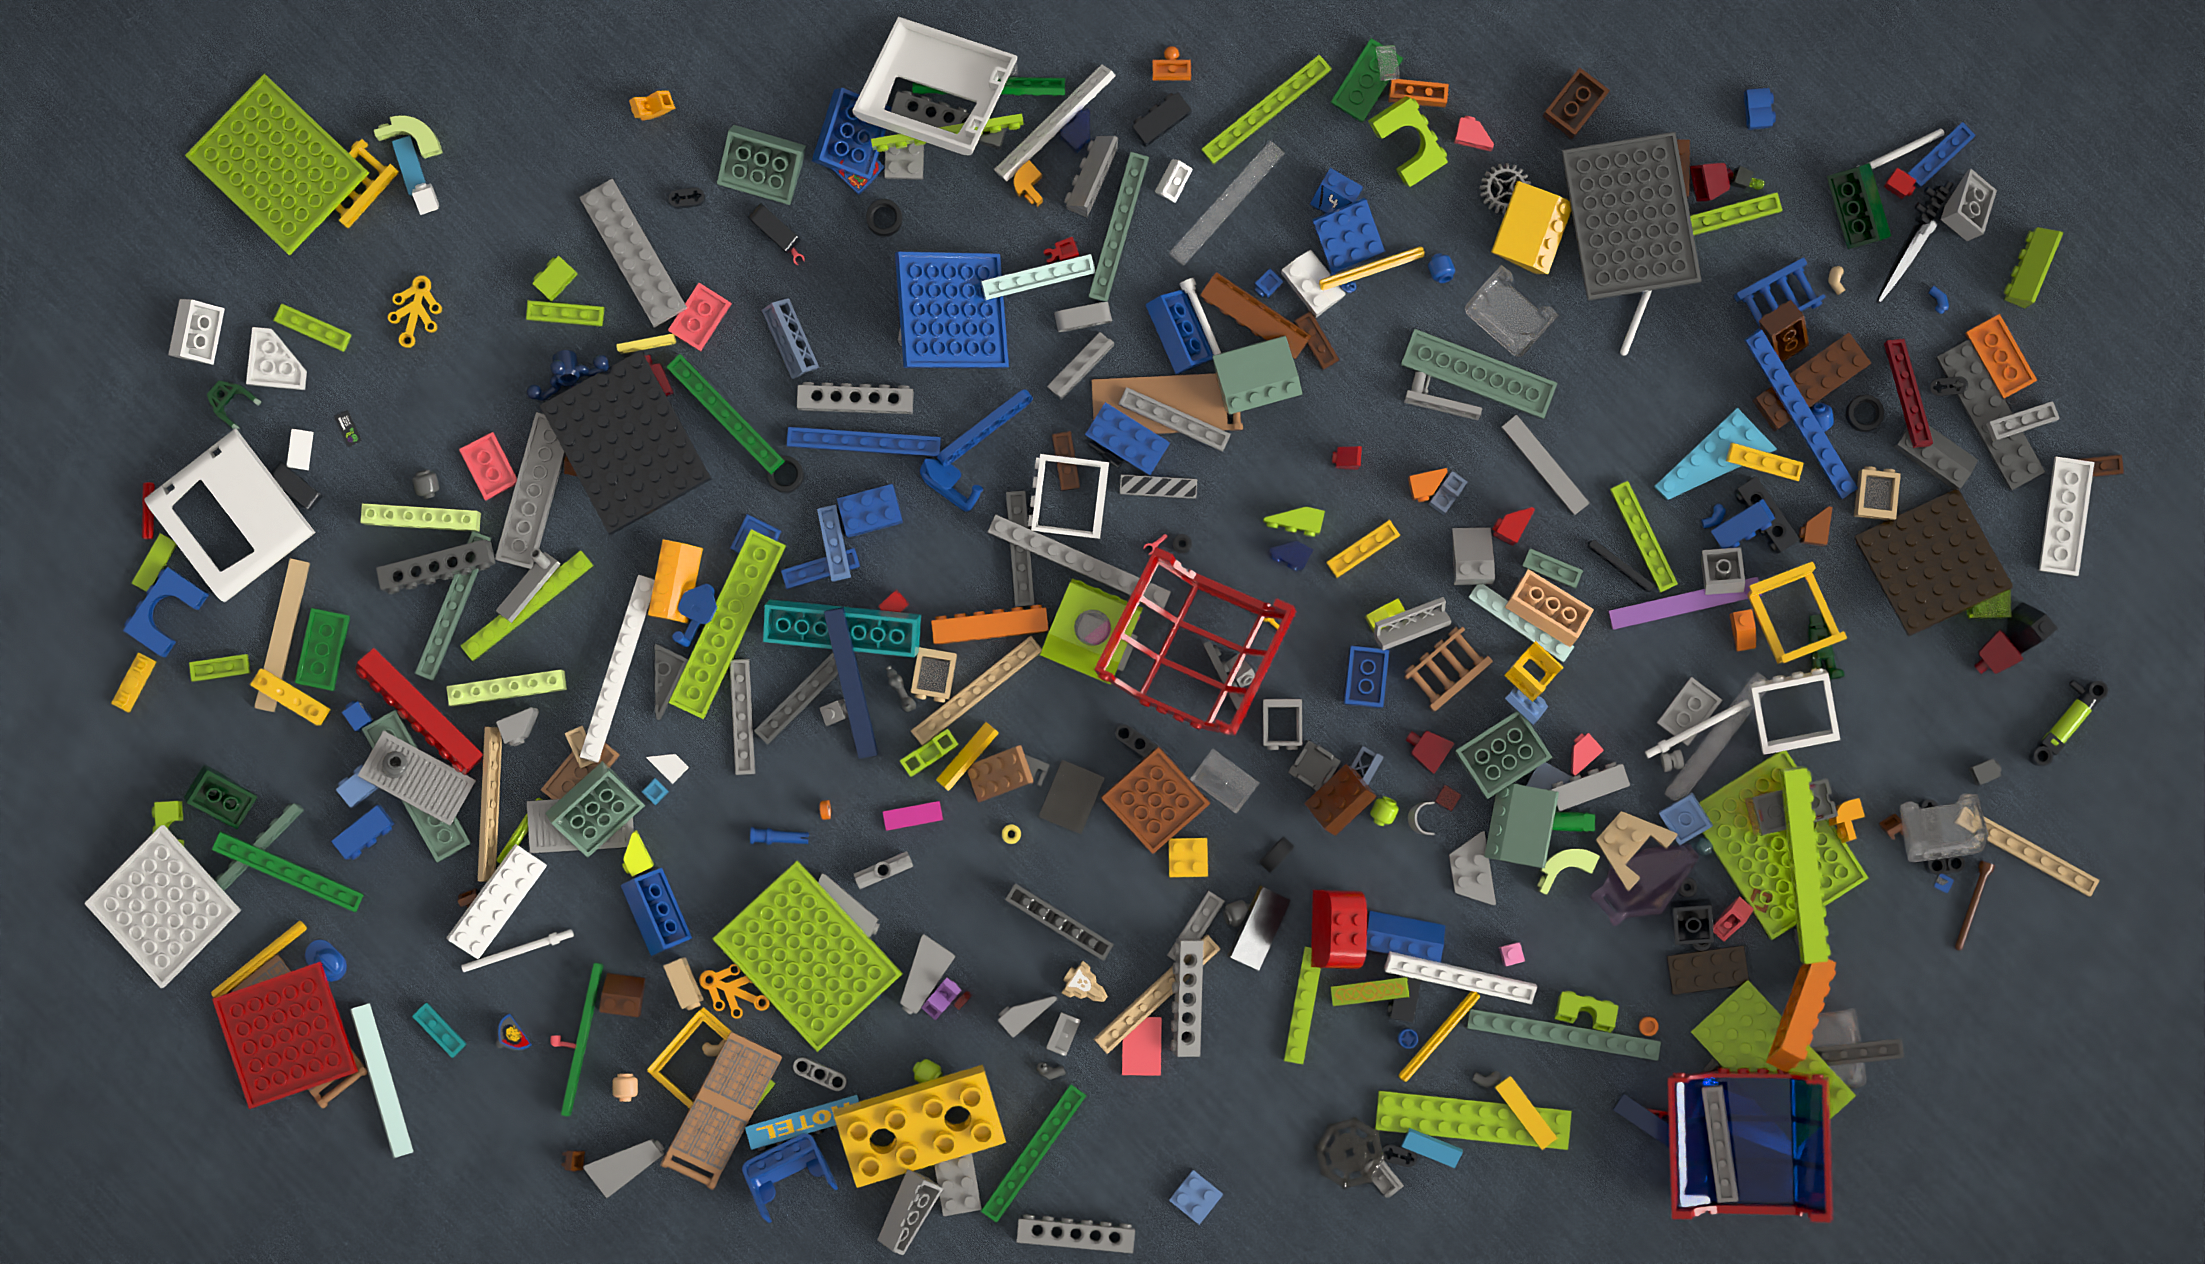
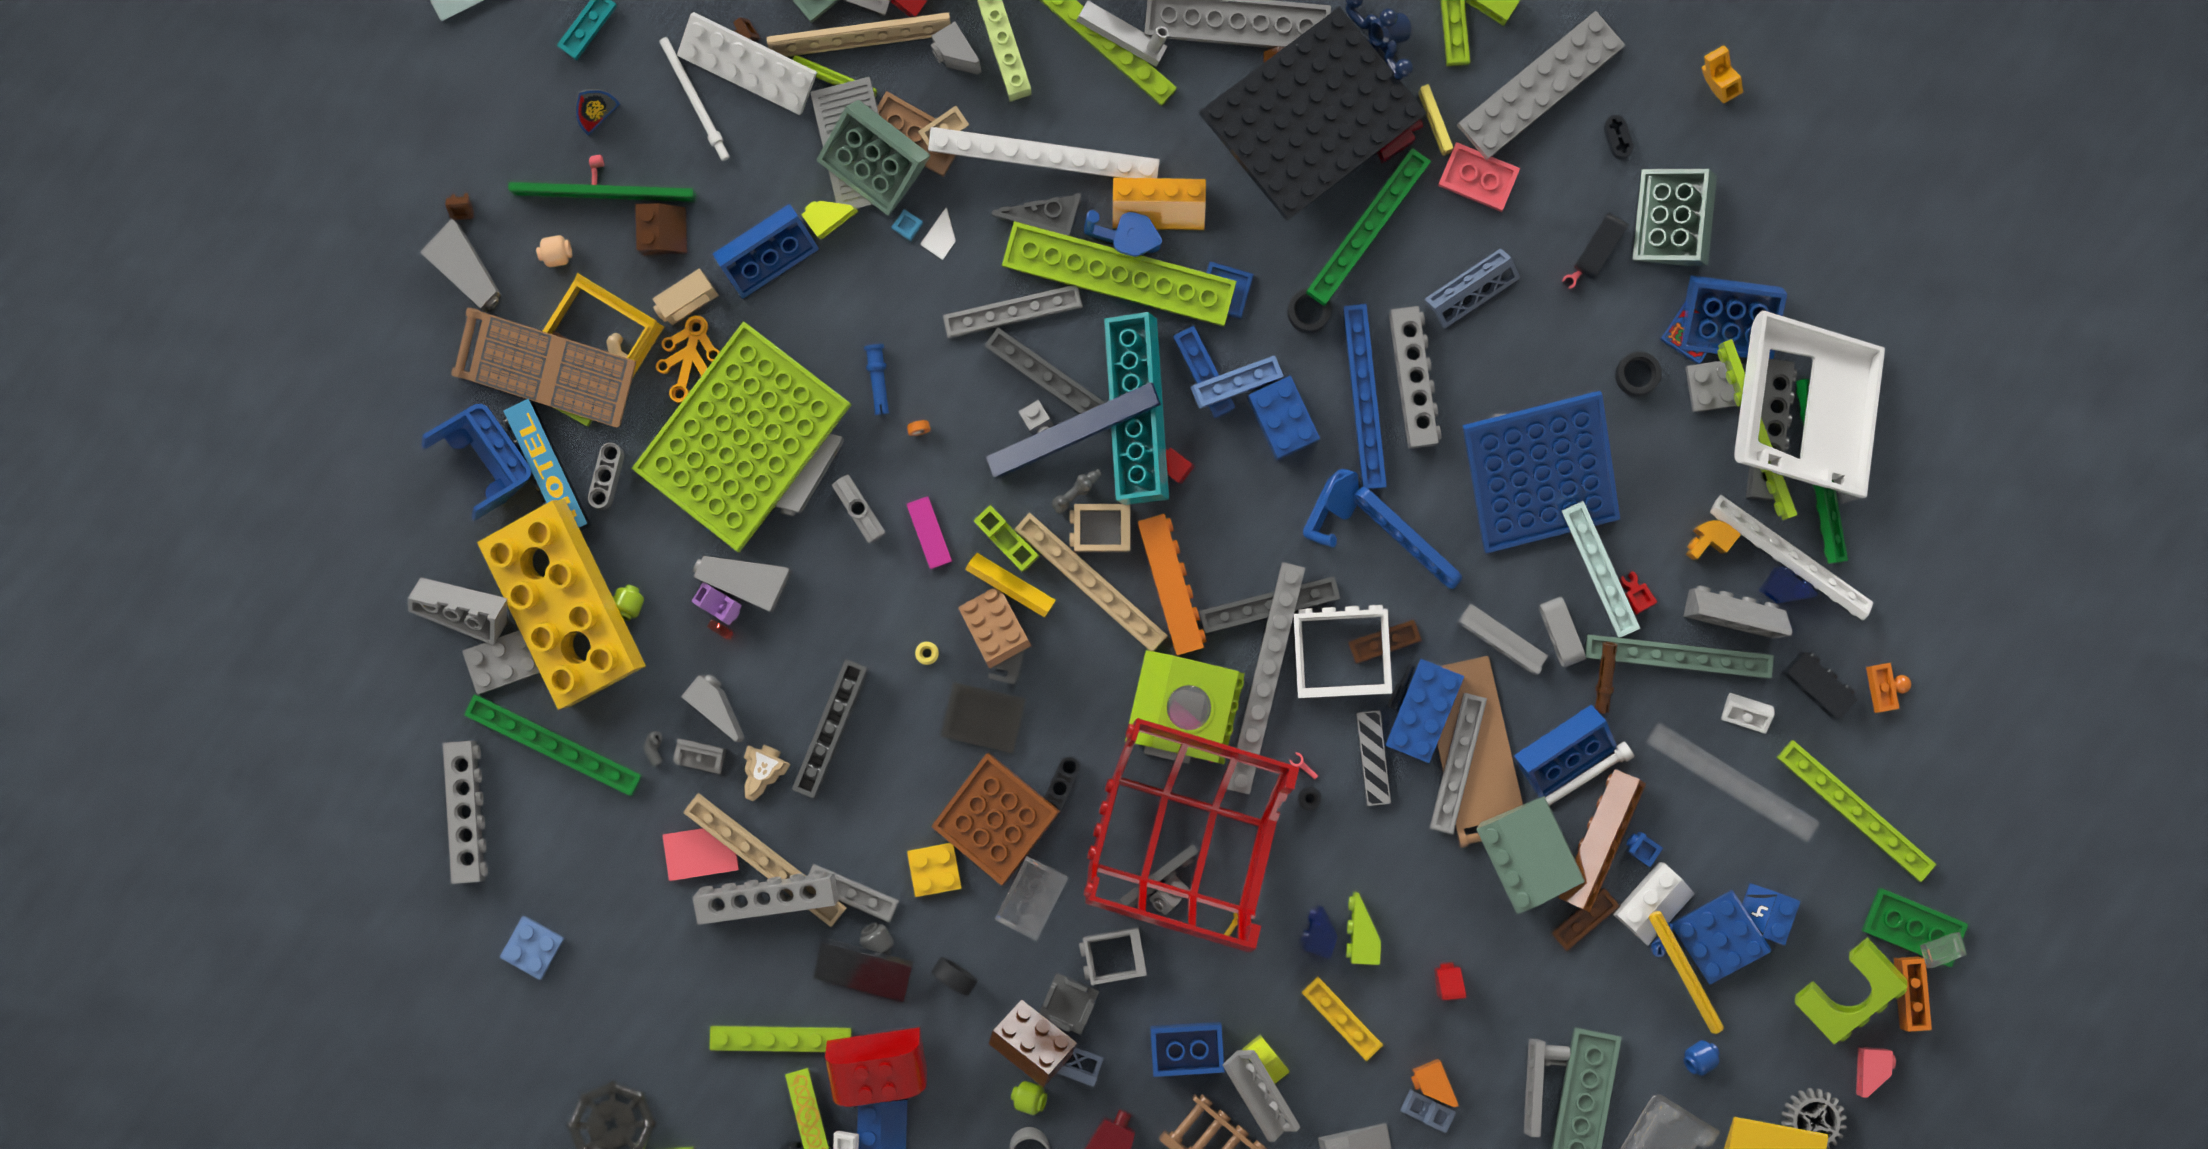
camera: 85 degrees right, 0 degrees up
none -> reddish brown pin [1595,642,1618,713]

